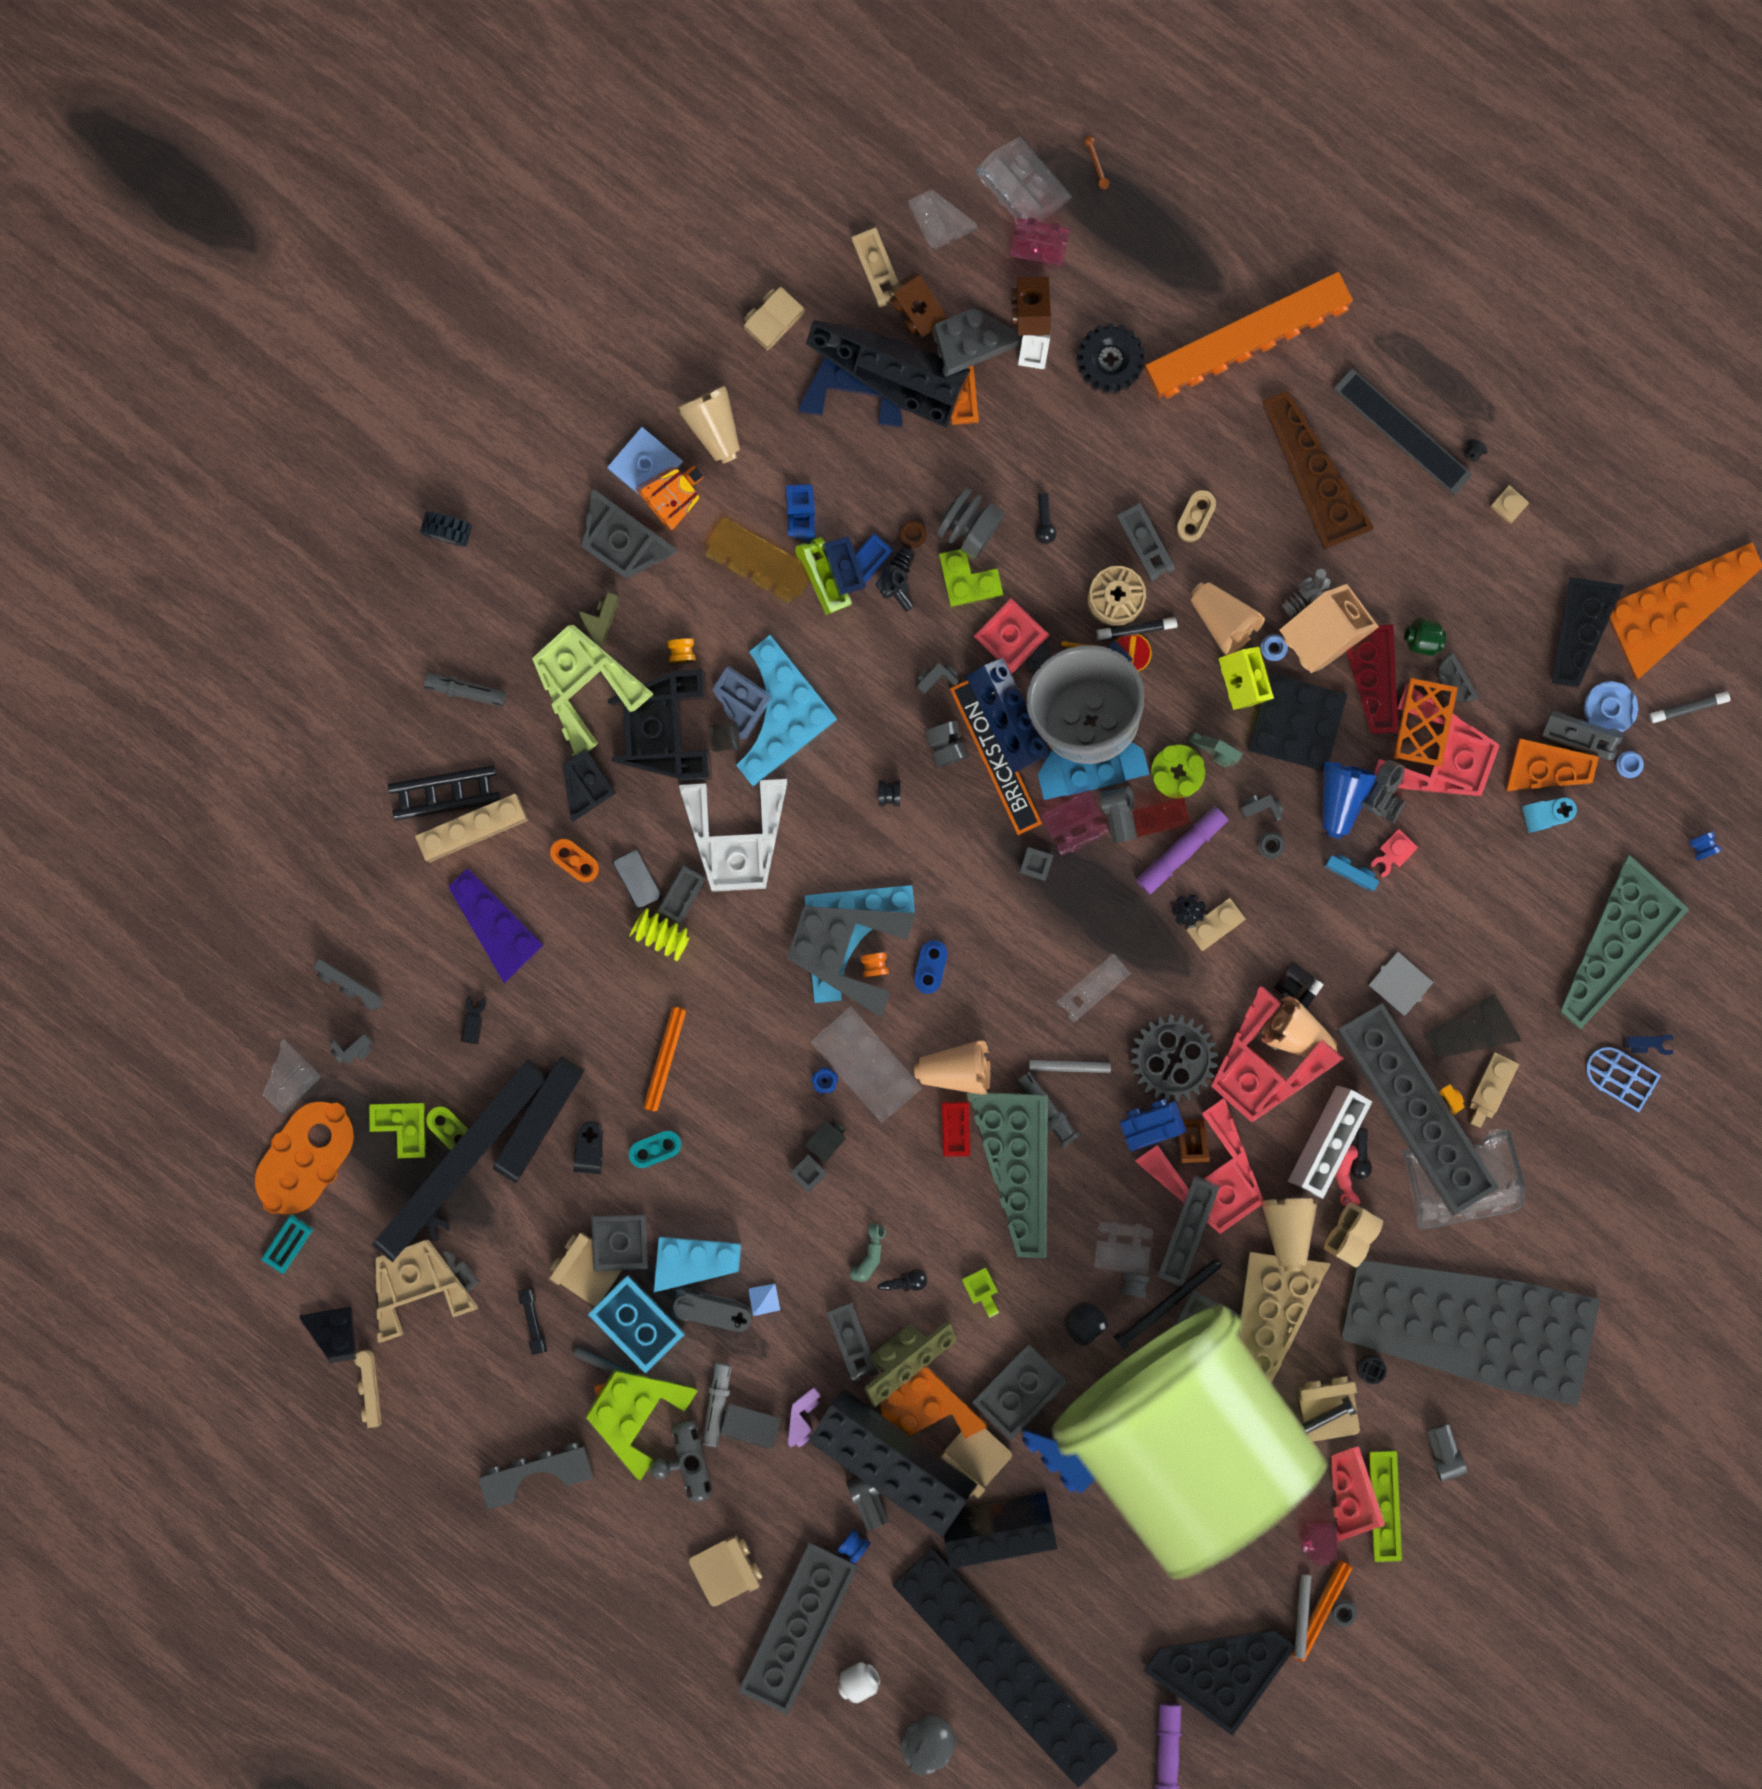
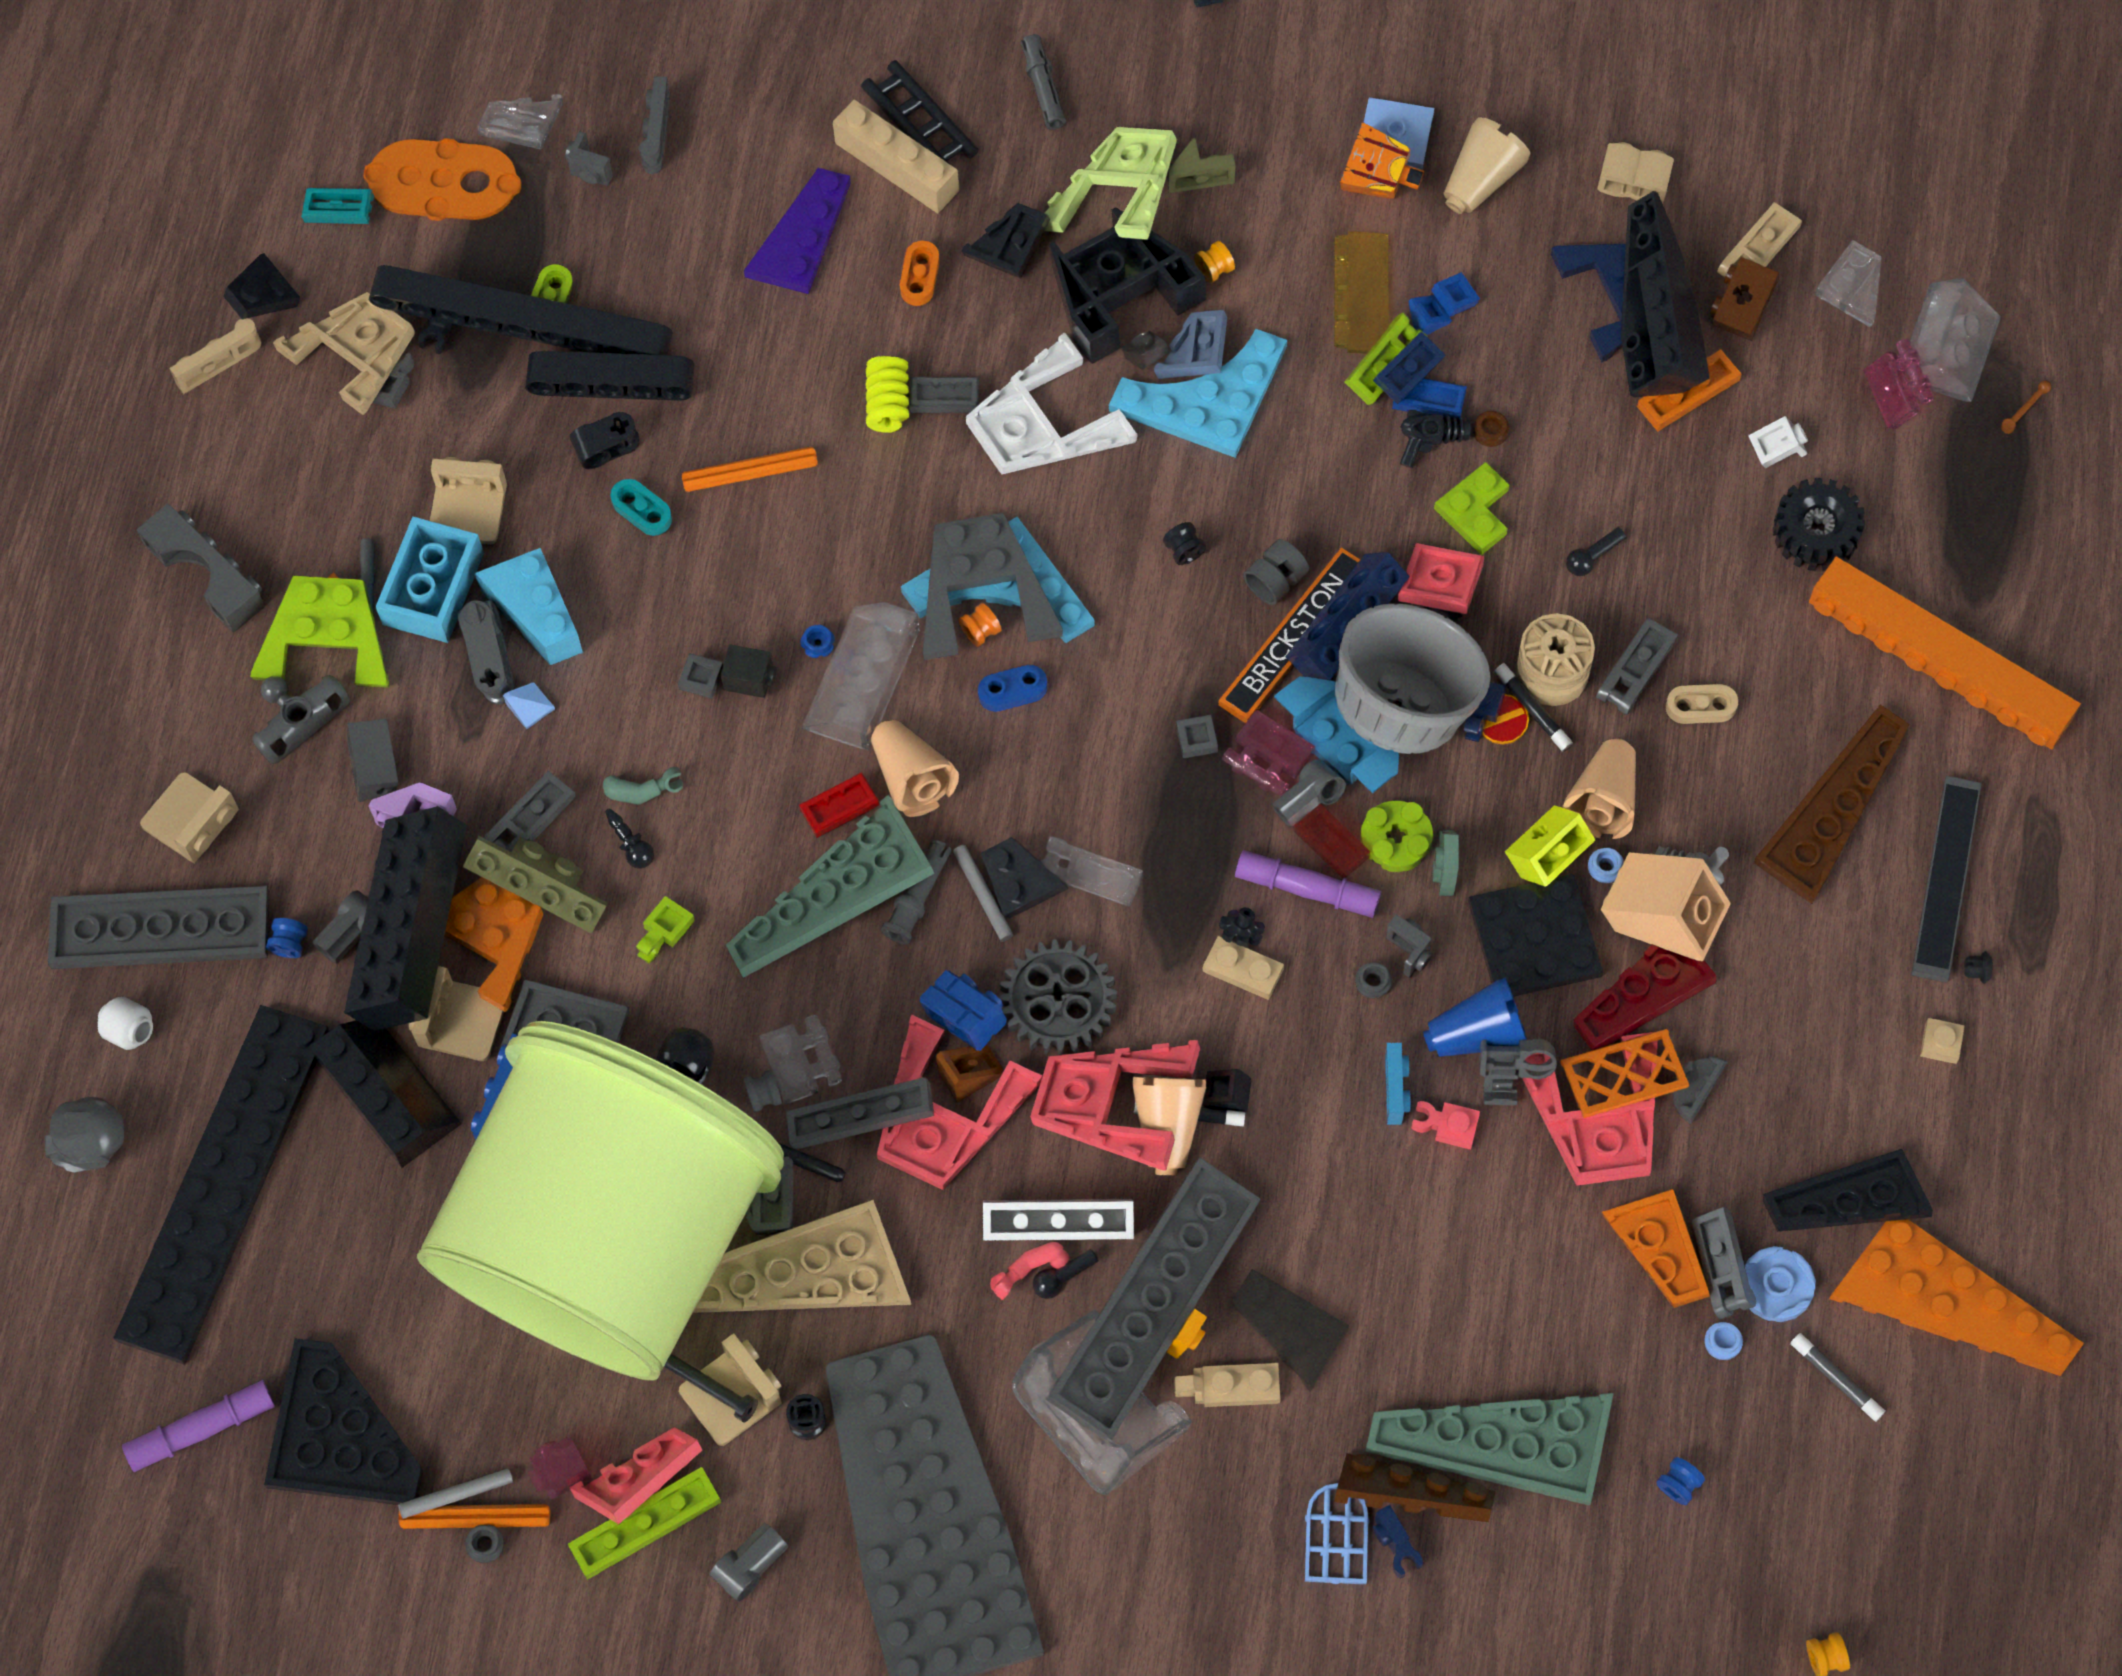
camera: 65 degrees right, 20 degrees down
lime plate [369,1103,426,1158] -> none
black bar [460,996,487,1044] -> none
black bar [517,1288,548,1355] -> none
dark grey wing [582,489,678,579] -> none
dark grey tile [591,1214,648,1272] -> none
slope [612,850,662,910] -> none
light grey pin [701,1363,732,1447] -> none
dark grey bracket [916,663,959,695] -> none
dark grey wing [932,308,1023,377] -> none
dark grey wheel [936,487,1006,559] -> none
reddish brown brick [1011,277,1051,336] -> none
tan cone [1262,1199,1317,1272] -> none
tan brick [1324,1202,1383,1268] -> none
light grey piece [1368,952,1434,1016] -> none
dark green head [1404,618,1446,656] -> none
medium azure piece [1522,798,1577,833] -> none
none -> black wing [981,837,1069,919]
none -> reddish brown wing [1334,1453,1495,1522]

